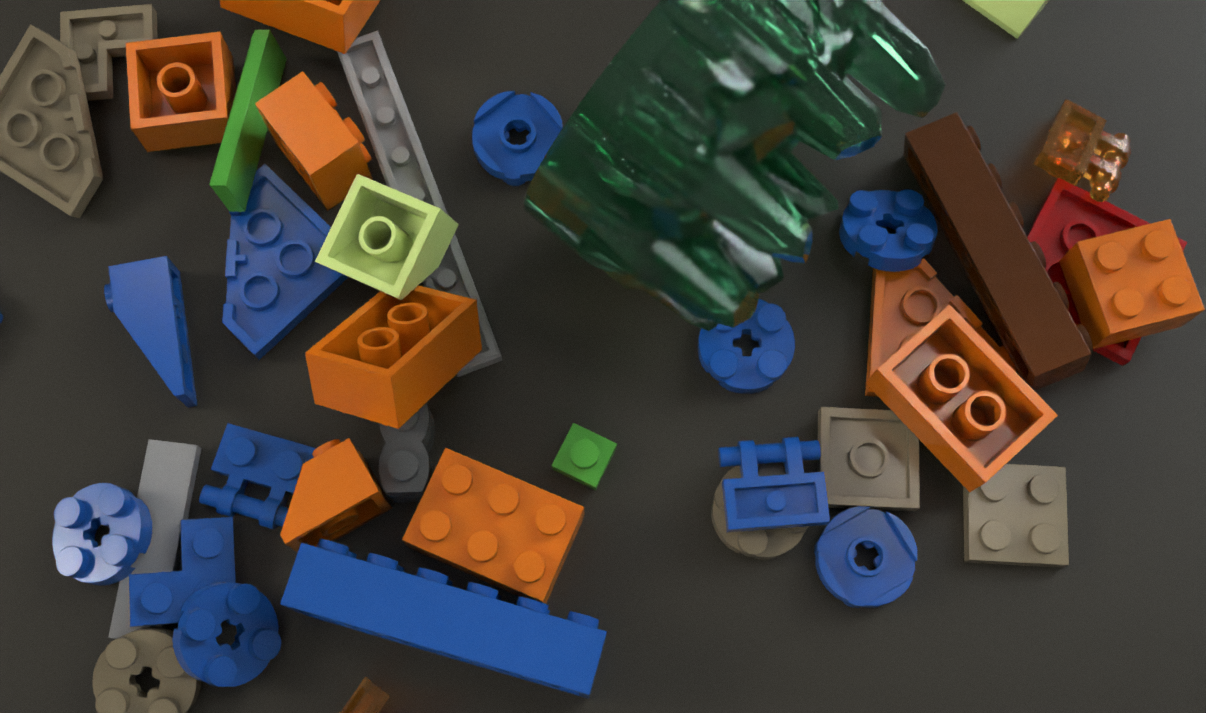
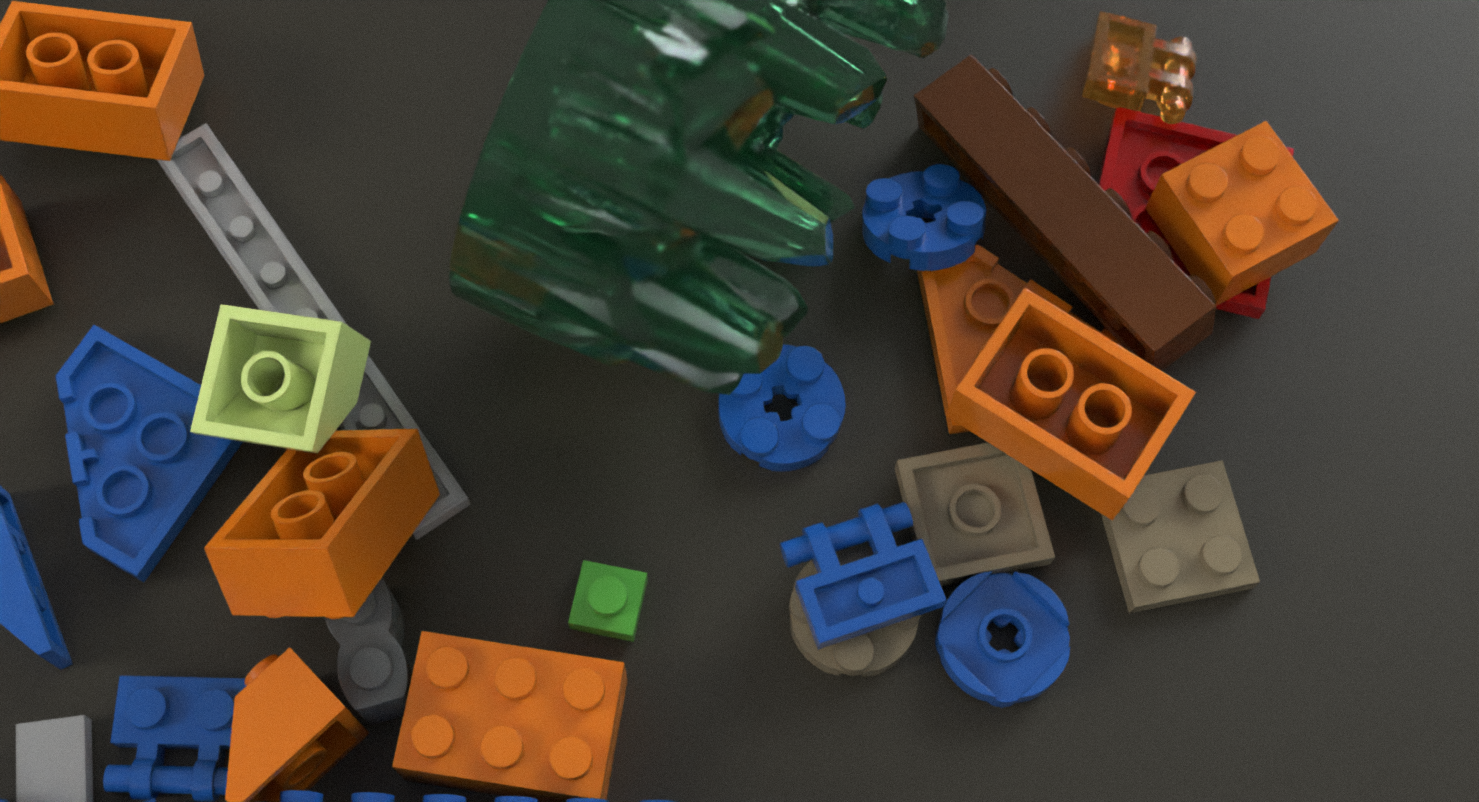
camera: 15 degrees left, 5 degrees down
bright green tile [209,30,287,212] -> none
orange brick [255,71,373,211] -> none
blue plate [472,91,564,186] -> none

